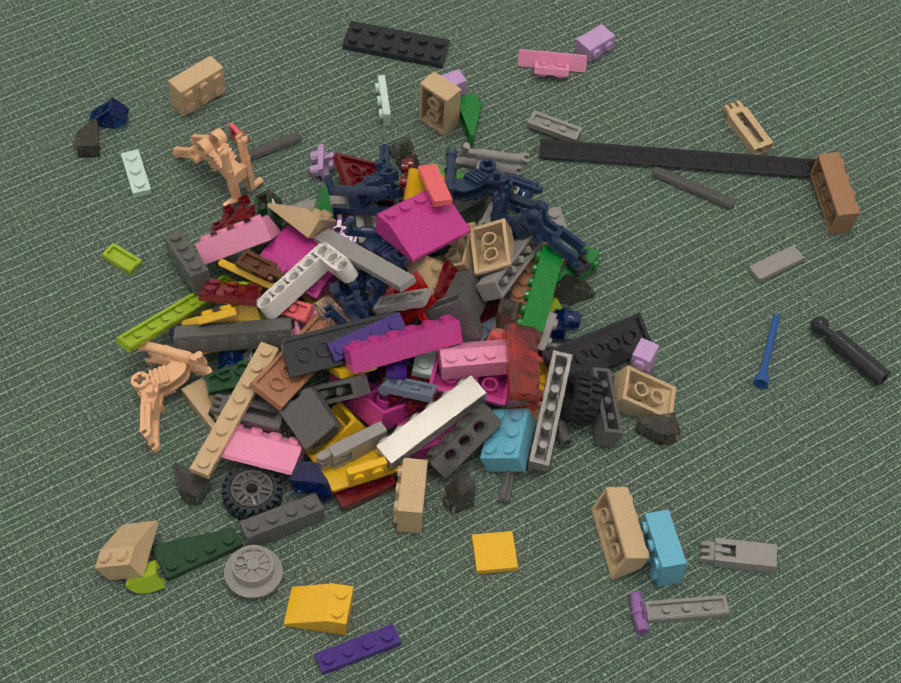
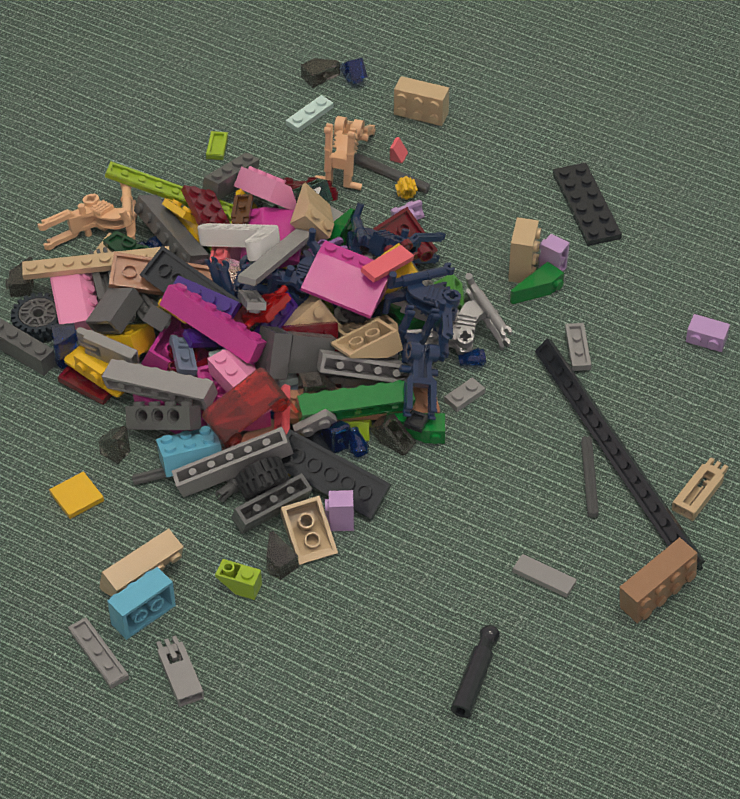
camera: 65 degrees right, 5 degrees down
light aqua plate [375,75,391,126] -> none
clear smoke slope [386,137,420,176] -> none
tan brick [393,458,428,533] -> none
bright pink bracket [518,49,587,78] -> none
medium lavender pin [628,591,650,635] -> none
blue piece [753,314,780,389] -> none
none -> lime slope [215,559,262,600]
none -> yellow gear [395,176,418,200]

